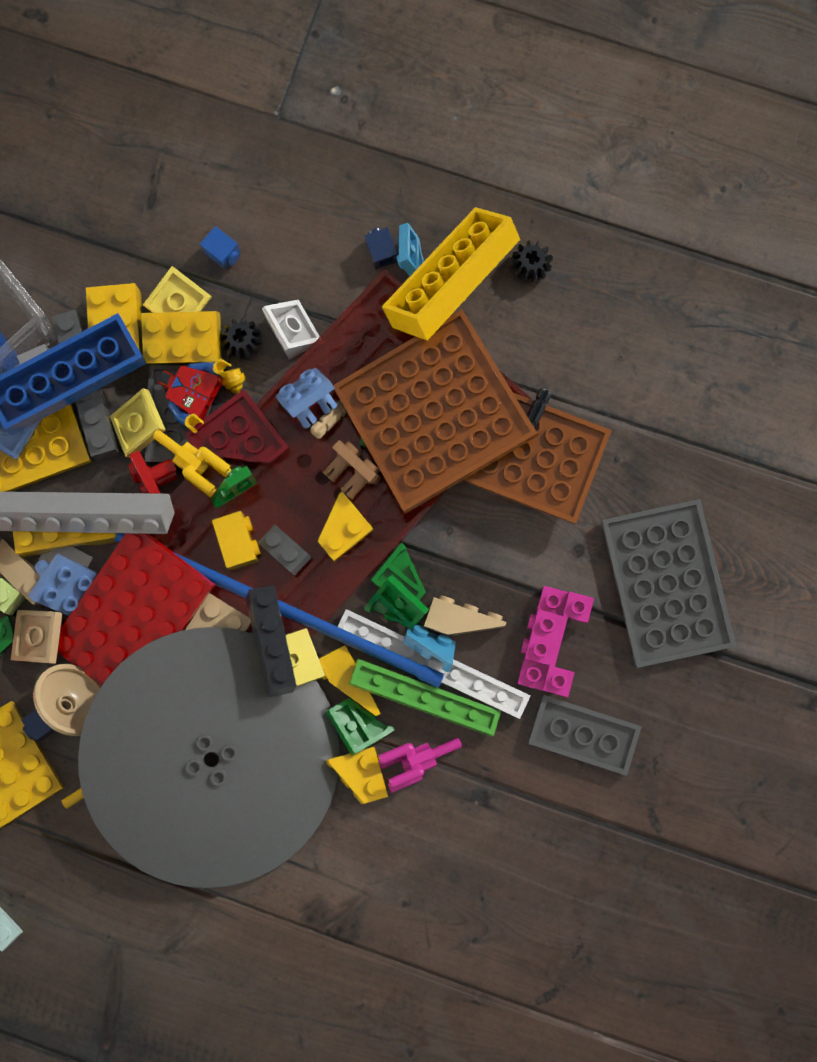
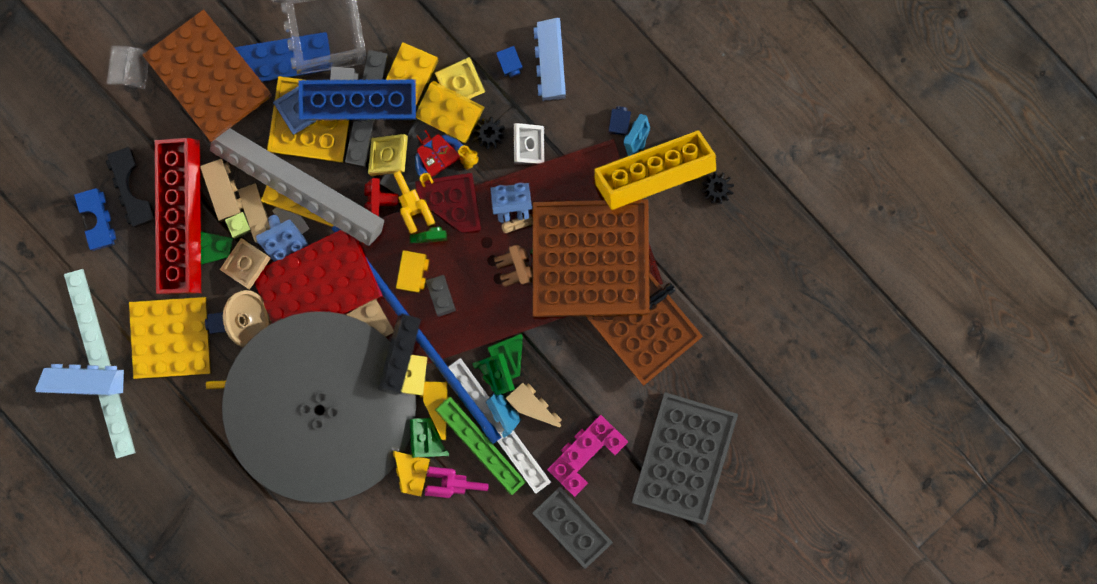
camera: 25 degrees right, 5 degrees up
yellow wing [318,492,373,562] -> none
none -> light blue slope [533,18,566,100]

